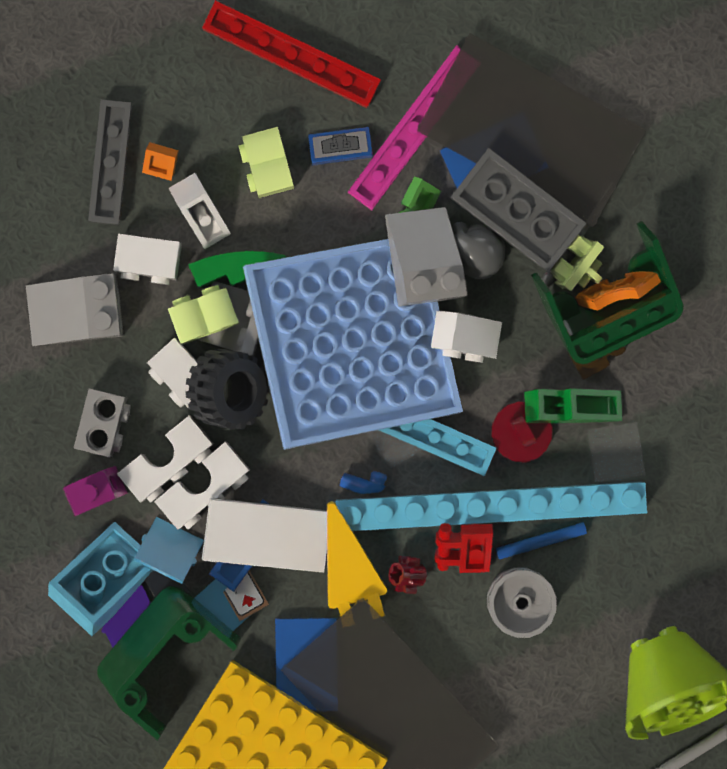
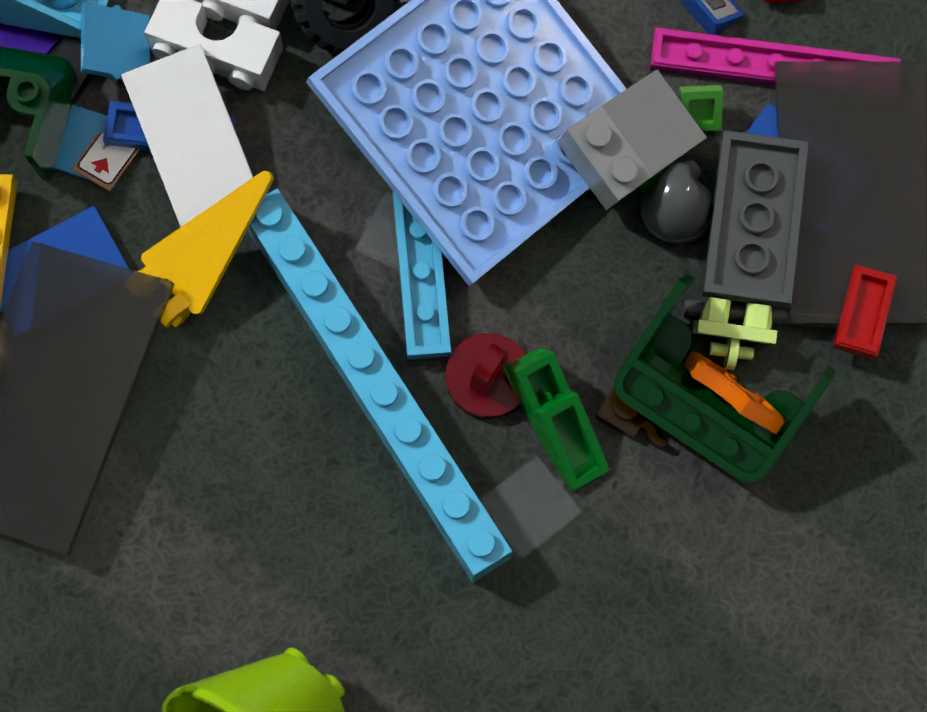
camera: 55 degrees right, 15 degrees down
blue arm [340,471,387,494] -> none
dark red gear [389,556,427,594] -> none
white brick [431,311,502,363] -> none
red plate [435,523,493,573] -> none
light grey wheel [487,567,556,638] -> none
blue bar [496,522,587,560] -> none
none -> red tile [832,264,898,360]

